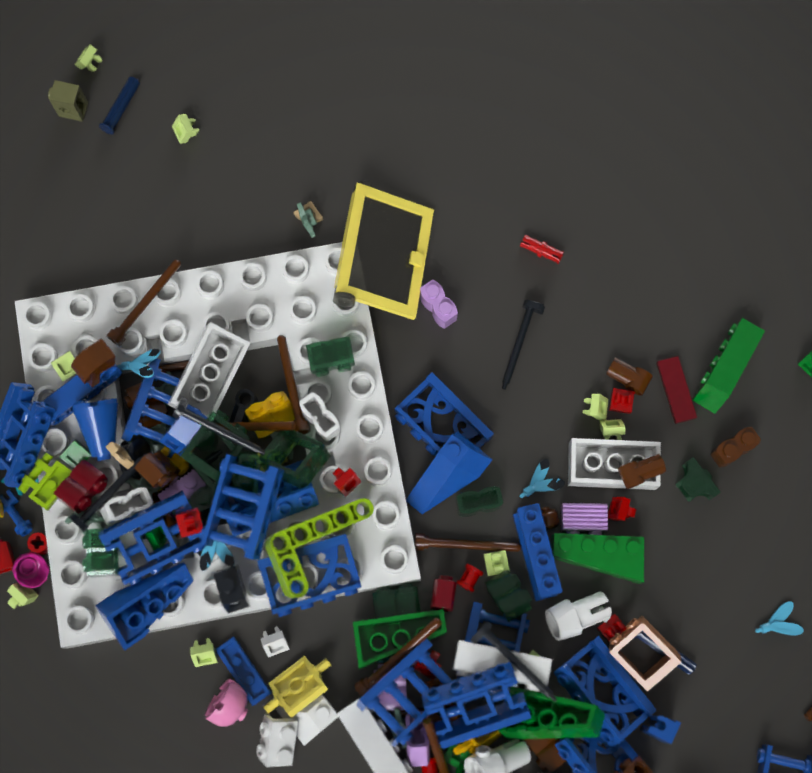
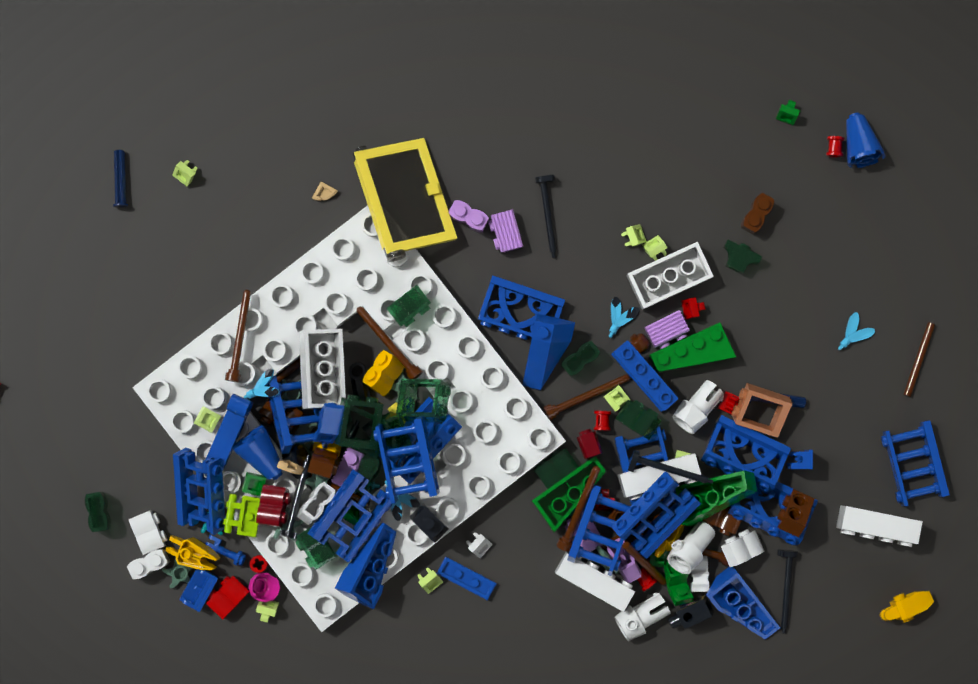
camera: 30 degrees left, 10 degrees up
olive brick [48,80,89,122] -> none
reddish brown brick [71,338,115,388] -> none
yellowish green tile [75,45,102,72] -> none
black piece [172,396,266,456] -> none
red tile [175,508,203,538] -> none
bright pink cylinder [205,678,248,727] -> none
reddish brown bar [215,421,296,431] -> none
blue fence [257,534,362,617] -> none
white bracket [257,714,298,767] -> none
light yellow plate [263,656,332,718] -> none
lime beam [265,498,374,598] -> none
white slope [276,694,339,746] -> none
sand green animal [297,202,317,238] -> none
white brick [299,392,341,442] -> none
red tile [332,467,361,498] -> none
red pin [520,235,564,264] -> none
reddish brown piece [606,357,653,396] -> none
red tile [609,388,635,414] -> none
reddish brown piece [617,454,666,490] -> none
dark red tile [656,356,697,424] -> none
green wedge [692,318,765,414] -> none
none -> lavender brick [488,209,523,253]

